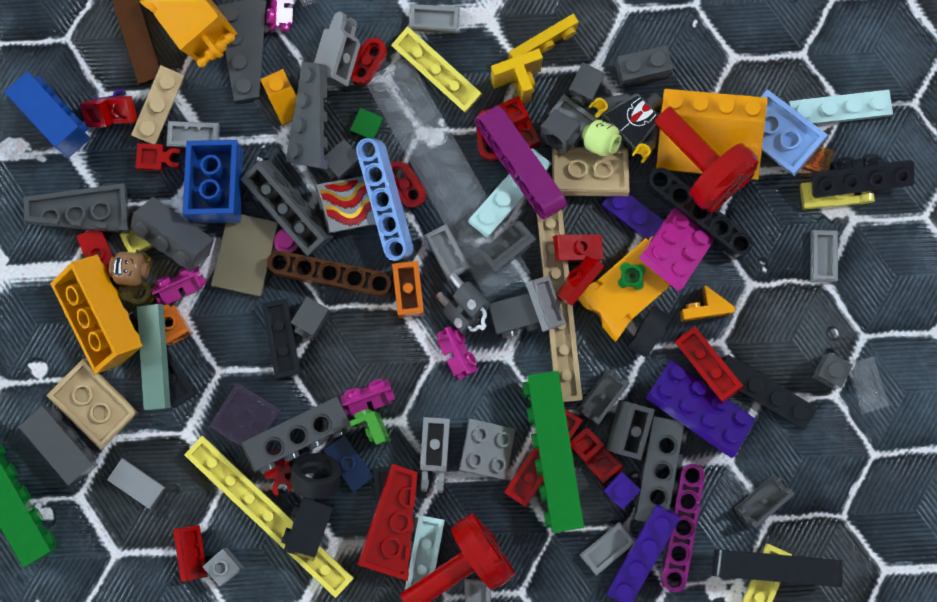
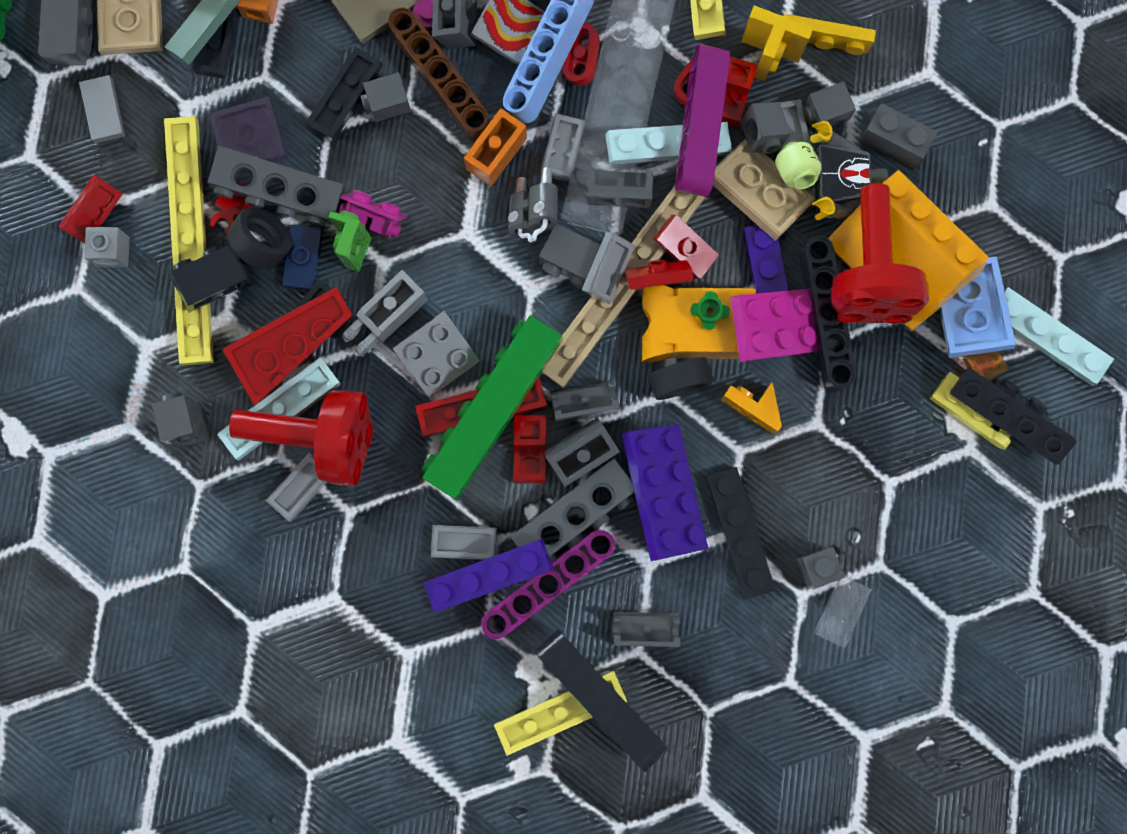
camera: 40 degrees right, 0 degrees up
dark pink hinge [436,326,478,380] -> none
dark purple brick [602,472,641,509] -> none
red plate [674,326,744,403] -> none
light grey tile [810,230,838,282] -> none

